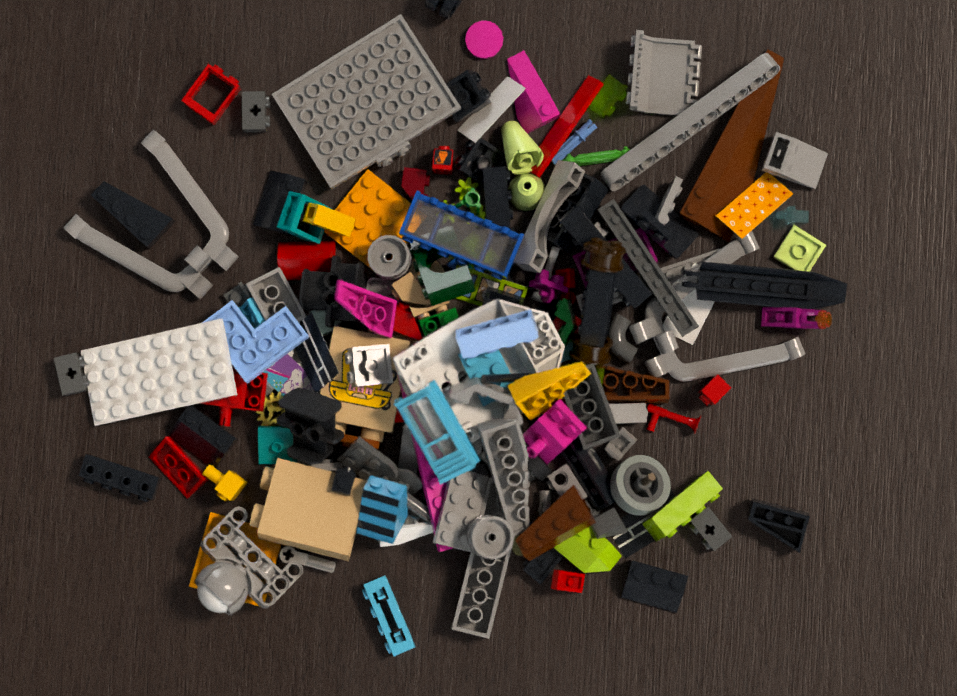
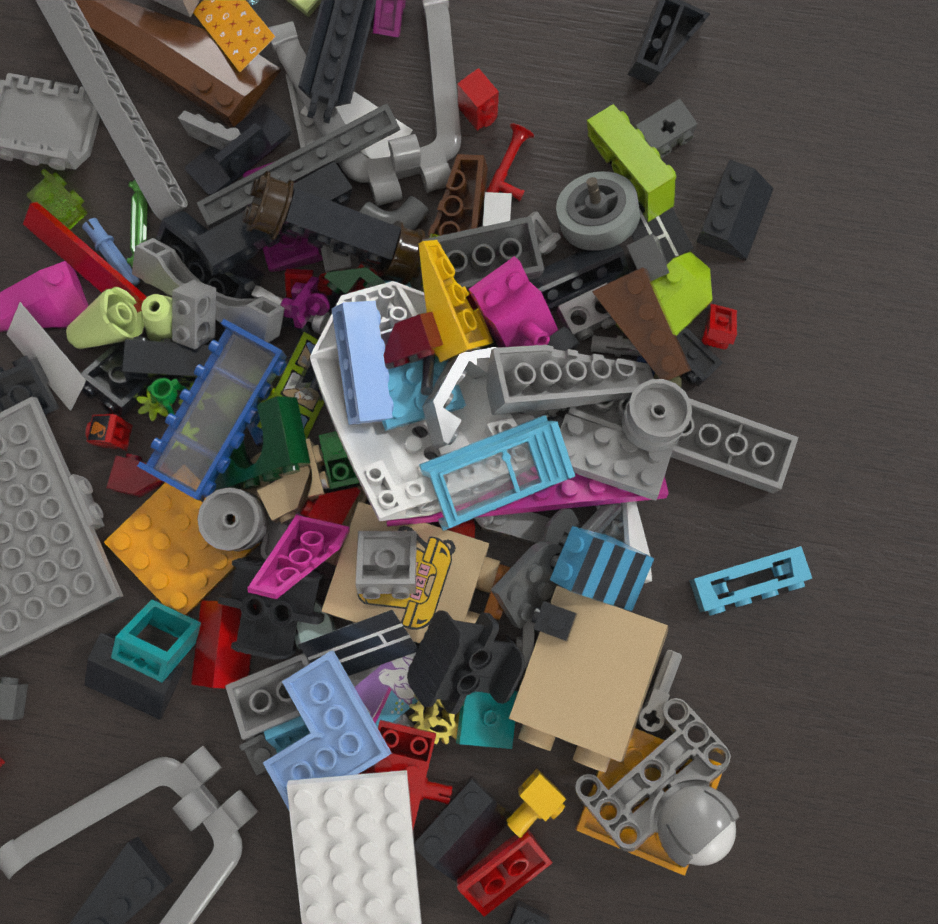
camera: 85 degrees left, 5 degrees down
yellow brick [303,203,355,237] -> none
none -> light grey brick [172,280,216,349]
none -> dark red slope [383,312,443,368]

